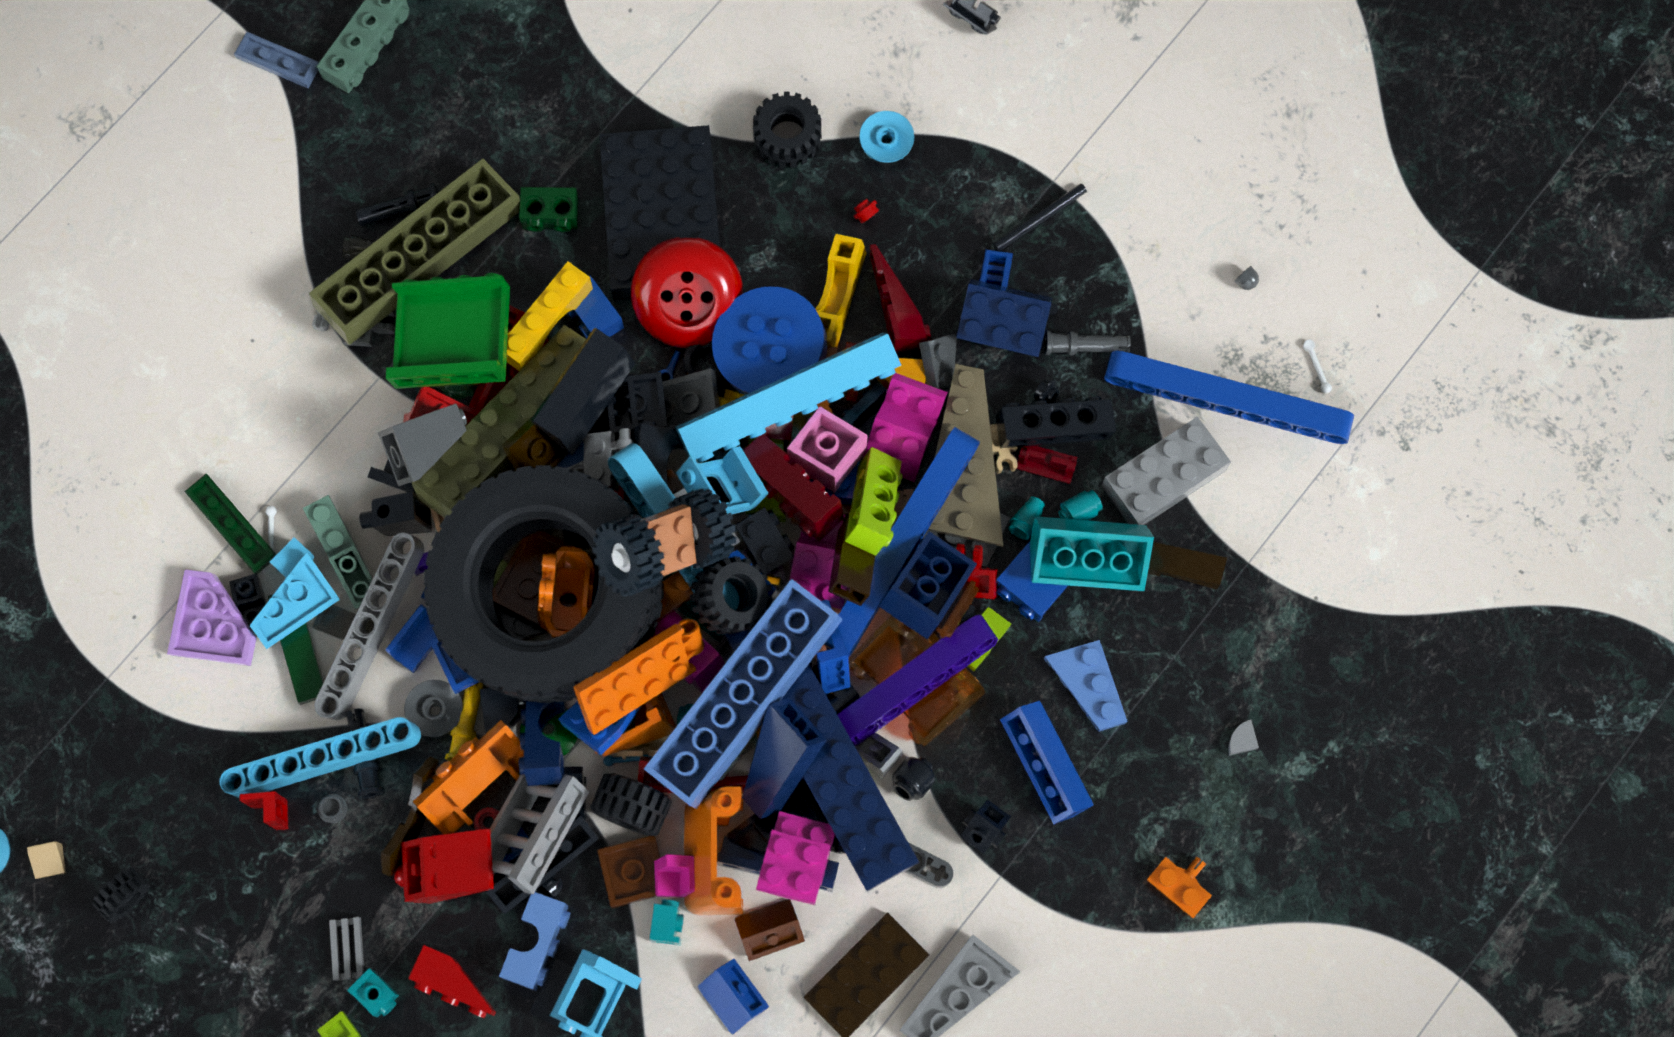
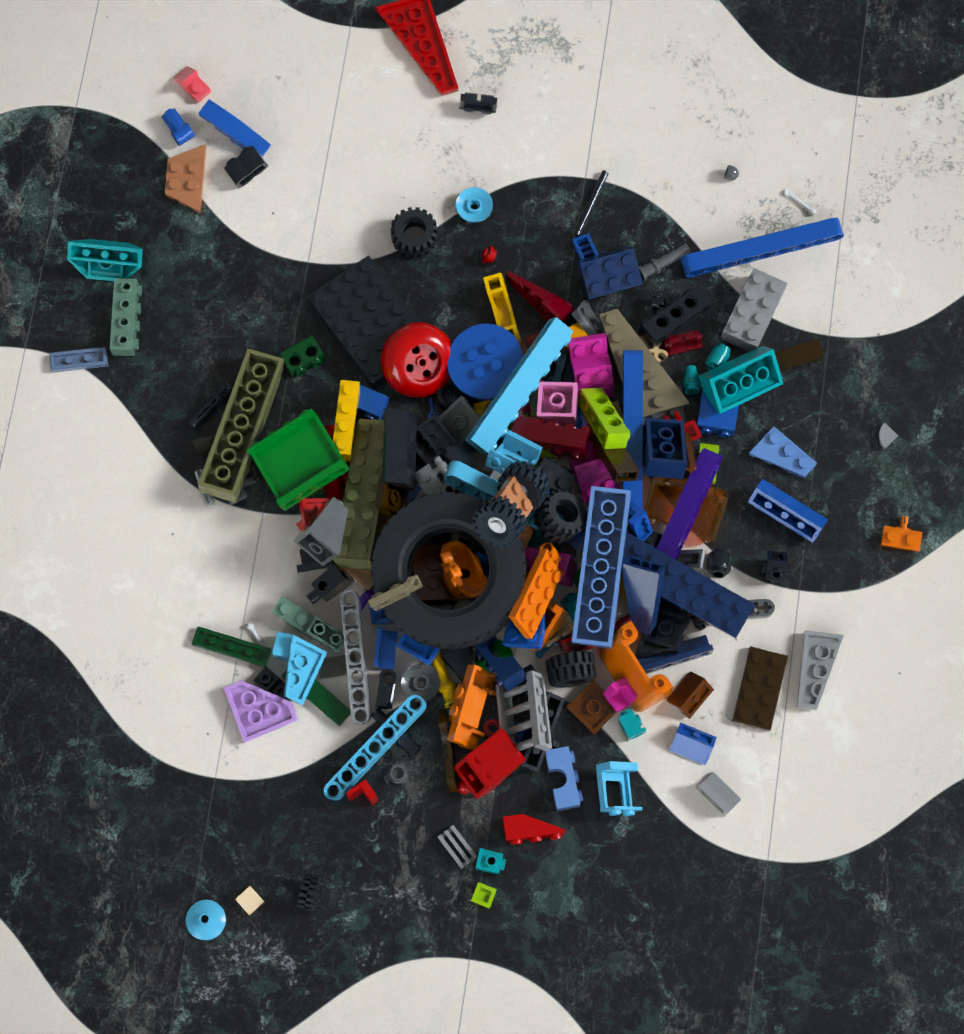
camera: 30 degrees left, 0 degrees up
dark pink bracket [756,811,835,905] -> none
none -> dark tan hinge [368,575,423,611]
none -> black piece [375,668,397,709]

